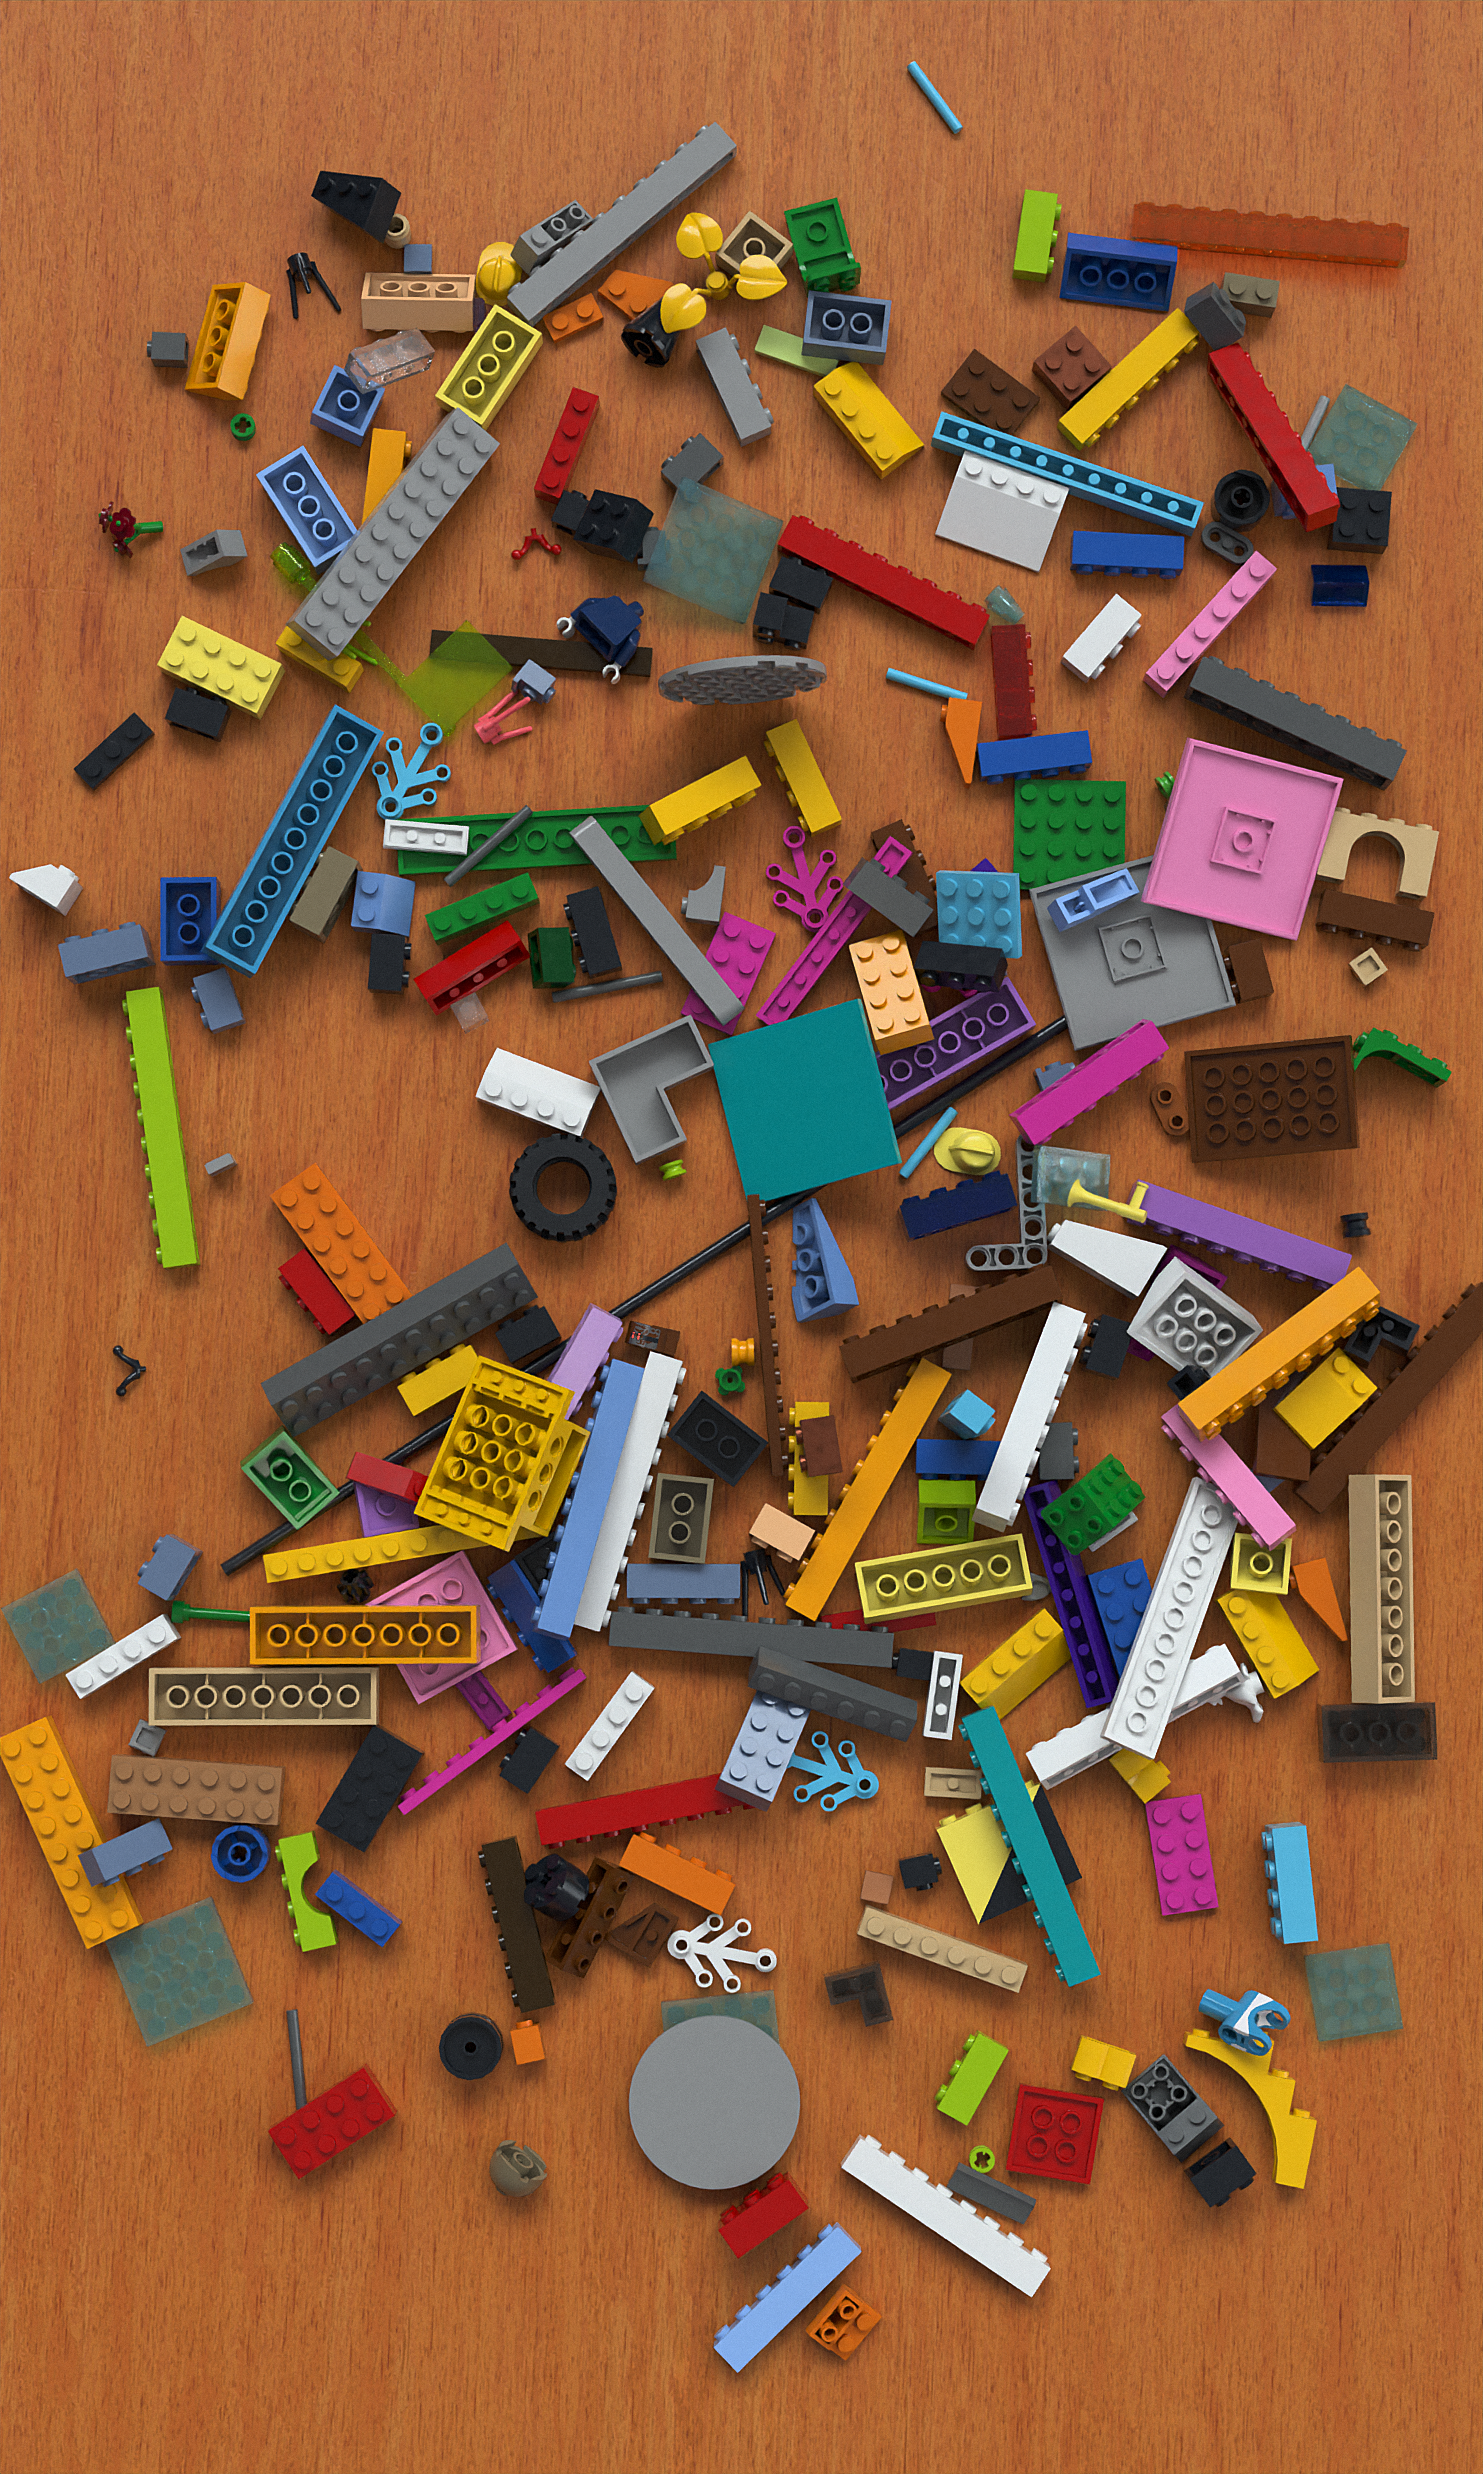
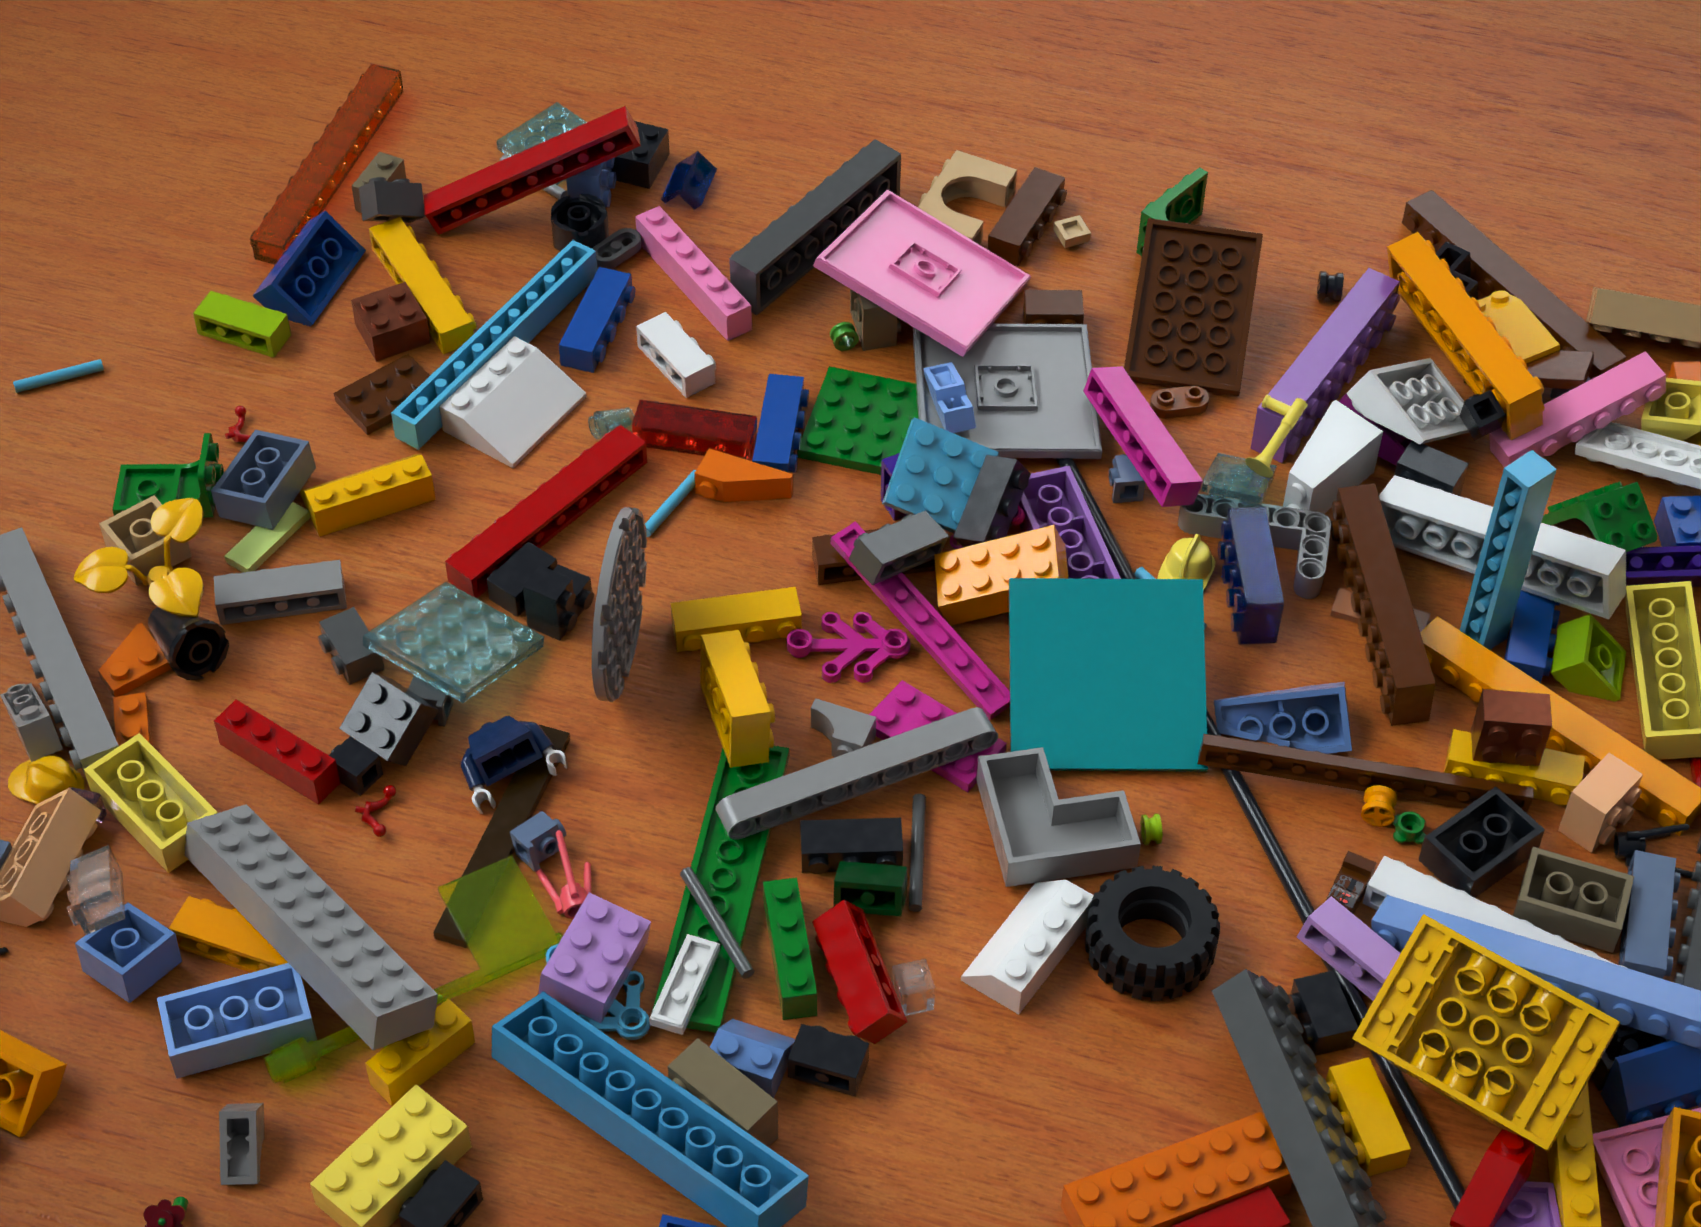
camera: 75 degrees left, 35 degrees down
green bush [230,413,256,441] -> none
none -> red piece [225,406,251,443]
none -> lavender brick [538,892,651,1023]

